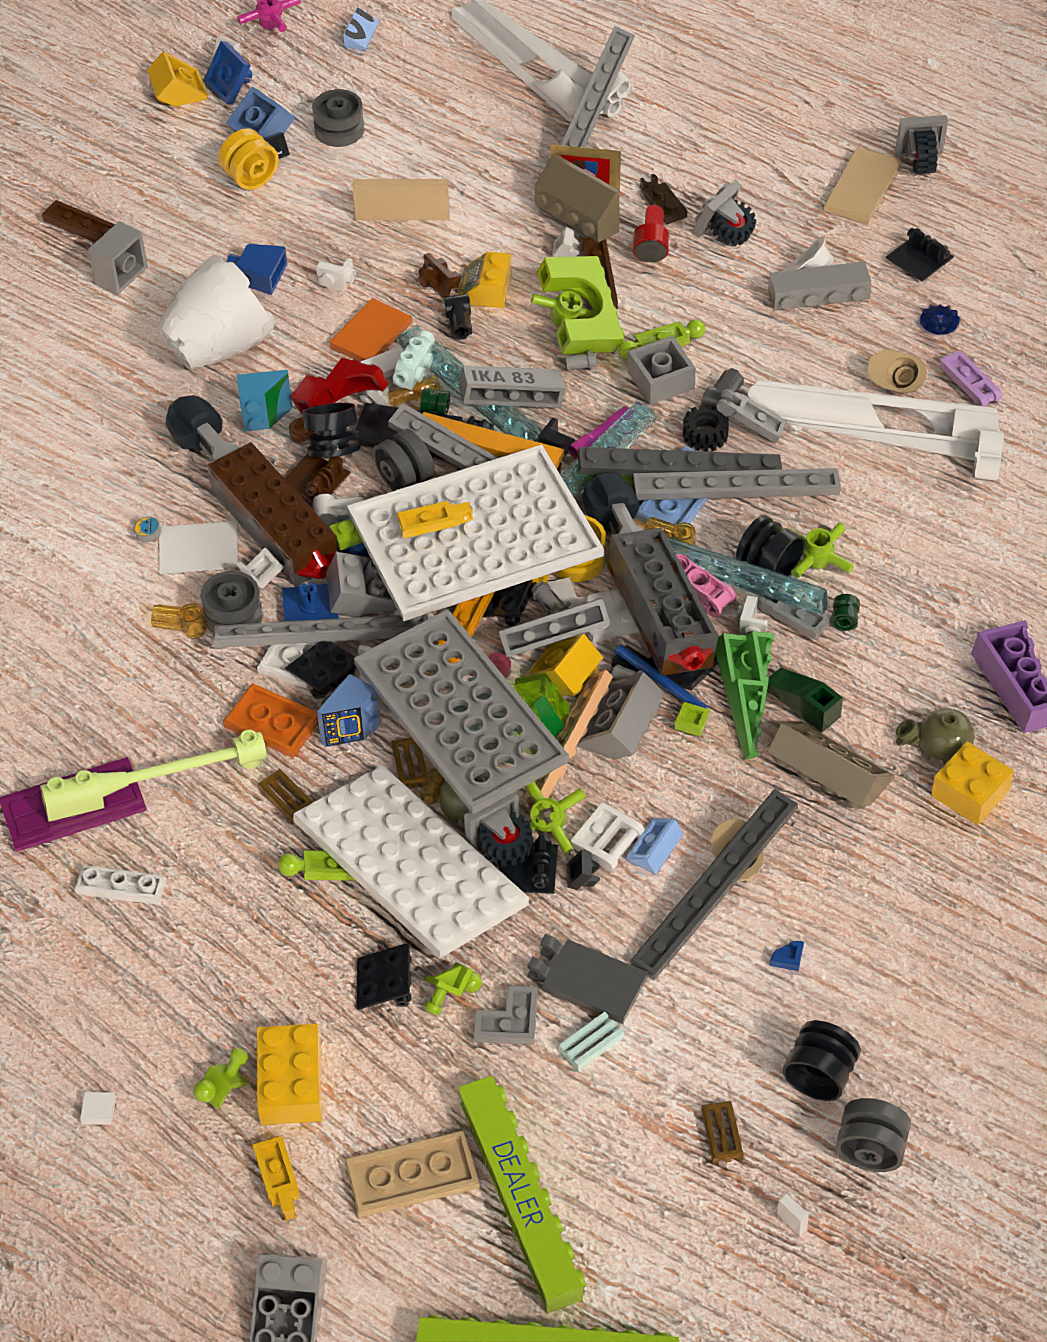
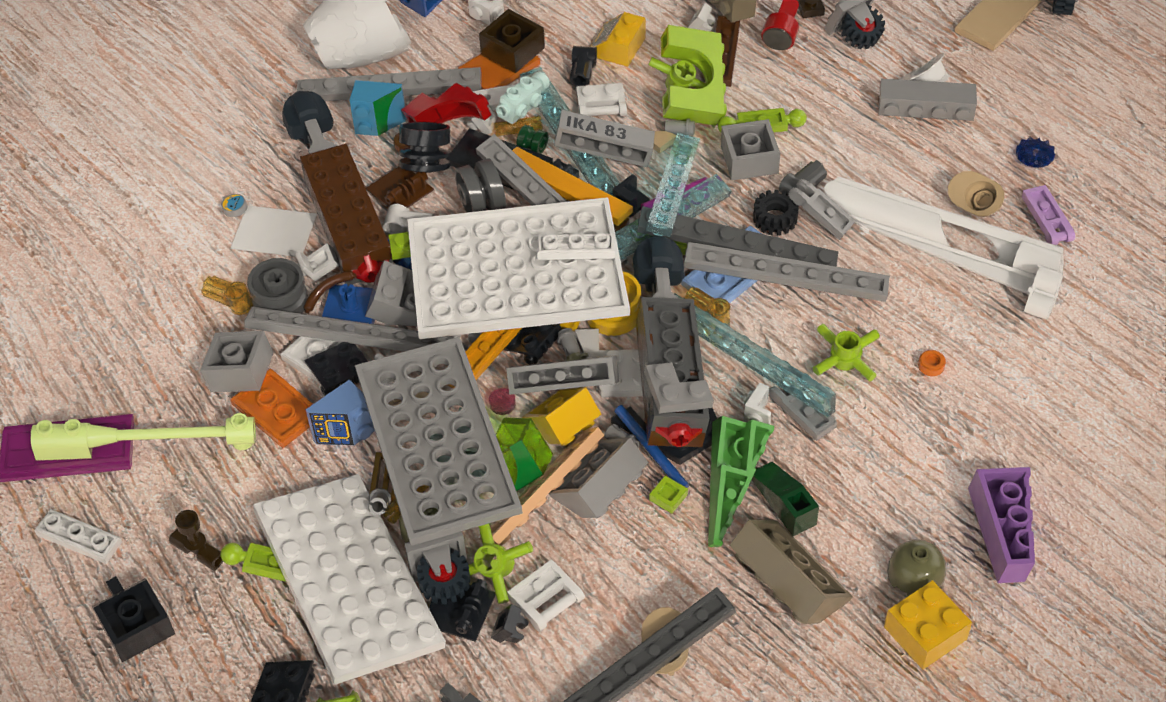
camera: 15 degrees right, 0 degrees up
pearl gold tile [258,769,313,824] -> none
yellow hinge [397,501,473,539] -> none
reddish brown hips [418,253,461,298] -> none
light blue slope [626,818,683,873] -> none
bright pink piece [676,554,736,617] -> none
black wheel [736,515,805,585] -> none
dark green wheel [831,594,860,631] -> none
black hinge [886,227,954,282] -> none
olive plate [896,719,922,746] -> none
none -> black hinge [92,576,175,663]
none -> dark brown bar [169,510,223,571]
none -> light grey brick [200,331,273,392]
none -> light grey plate [297,67,482,101]
none -> reddish brown piece [304,271,357,314]
none -> light grey pin [369,488,391,515]
none -> dark brown brick [479,9,545,73]
none -> white tile [537,233,616,260]
none -> white plate [577,83,627,116]
none -> light grey plate [644,363,714,414]
none -> clear light blue plate [645,132,700,237]
none -> tan tile [653,131,677,153]
none -> orange tile [918,350,946,376]

